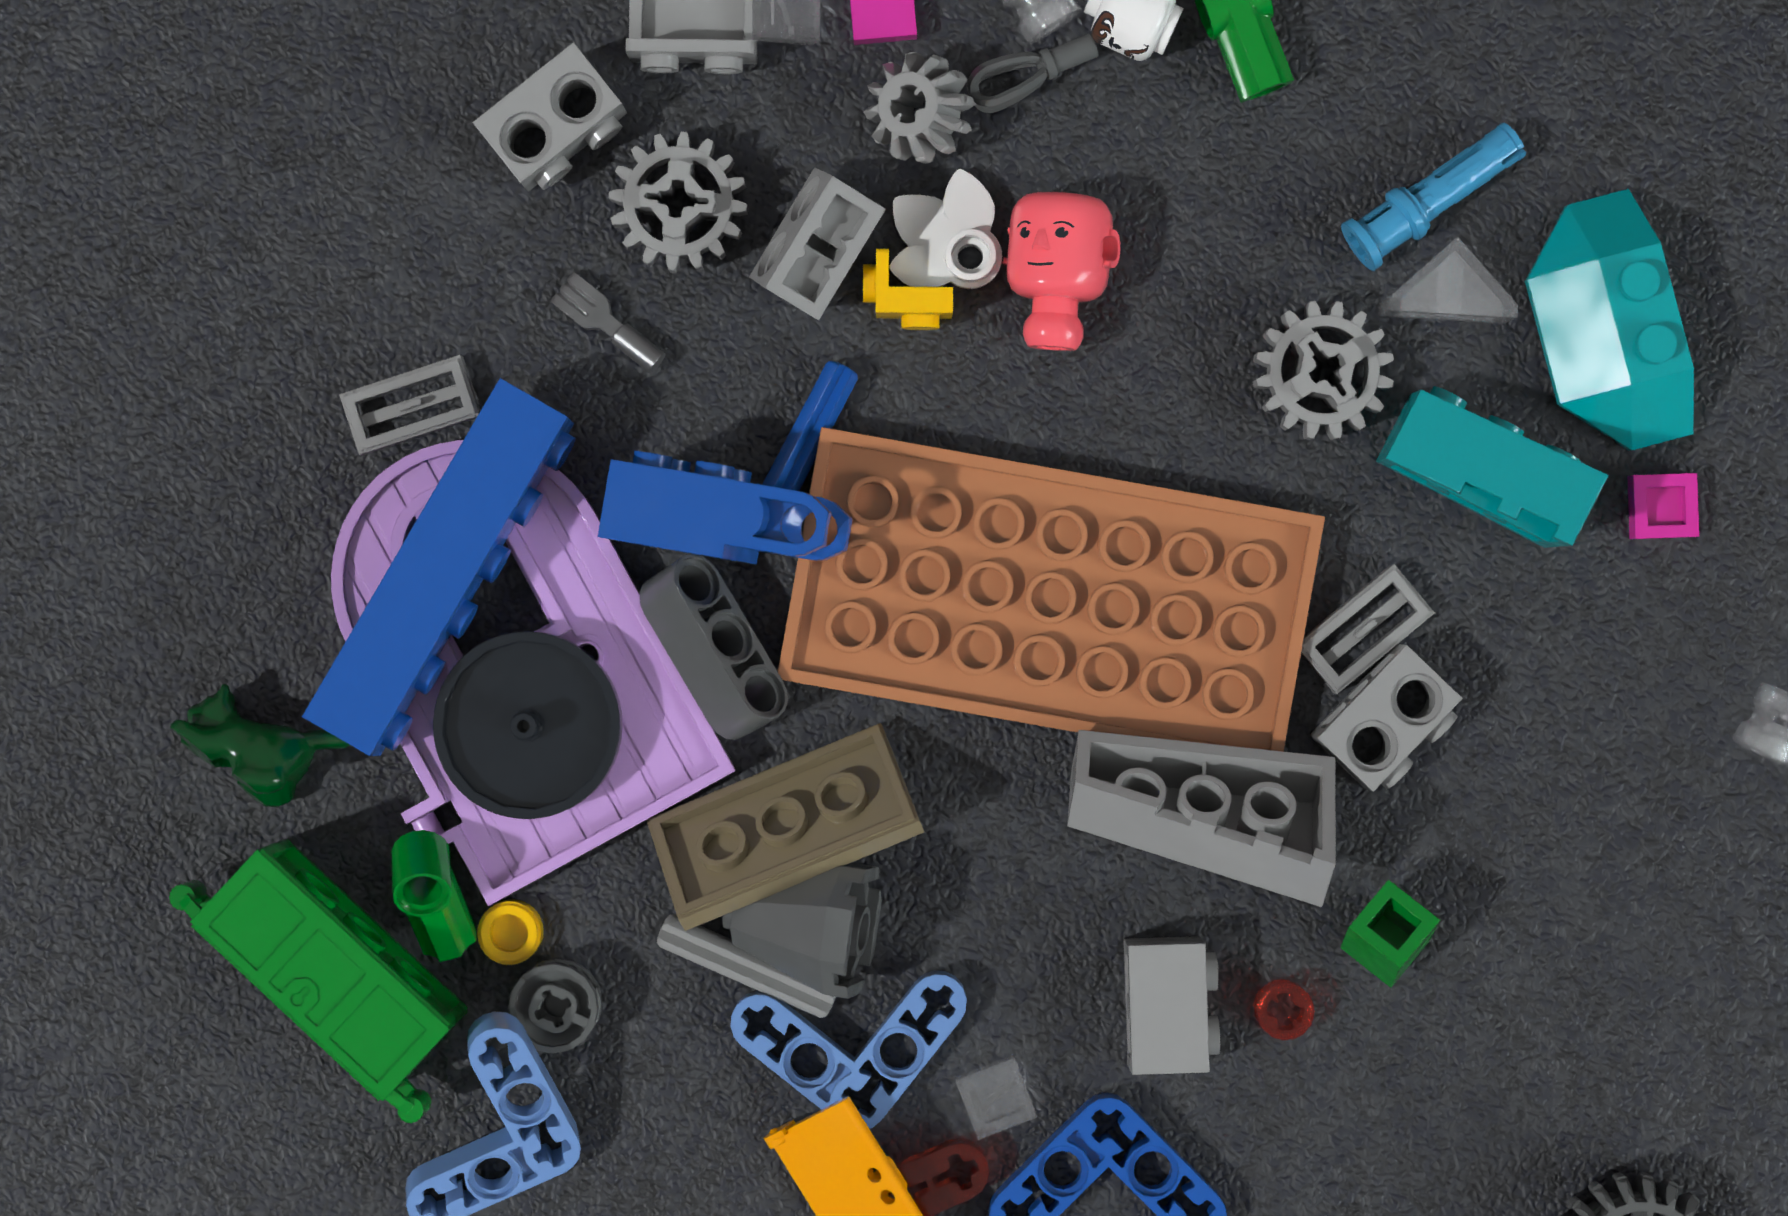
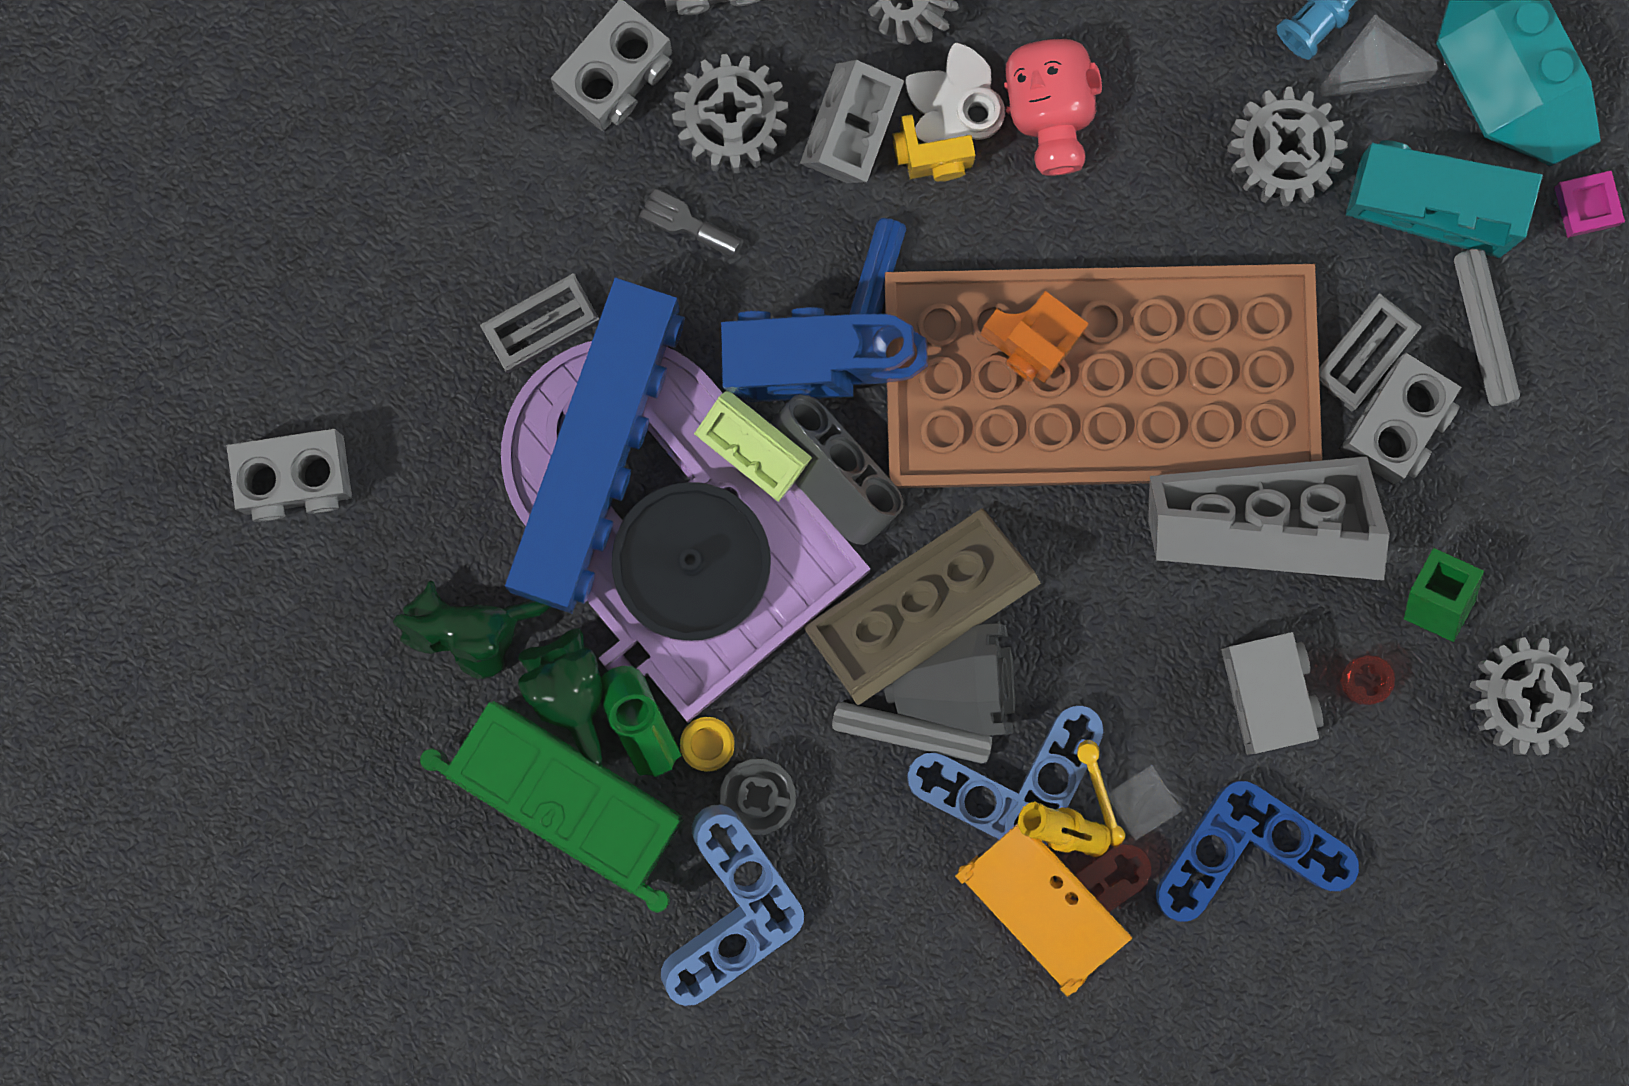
camera: 10 degrees left, 5 degrees down
none -> light grey brick [226,429,352,522]
none -> dark green animal [518,628,604,766]
none -> yellowish green plate [694,390,812,502]
none -> orange brick [980,291,1089,383]
none -> yellow pin [1018,802,1111,857]
none -> yellow hinge [1077,740,1125,846]
none -> light grey axle [1454,249,1520,406]
none -> light grey gear [1470,637,1593,755]

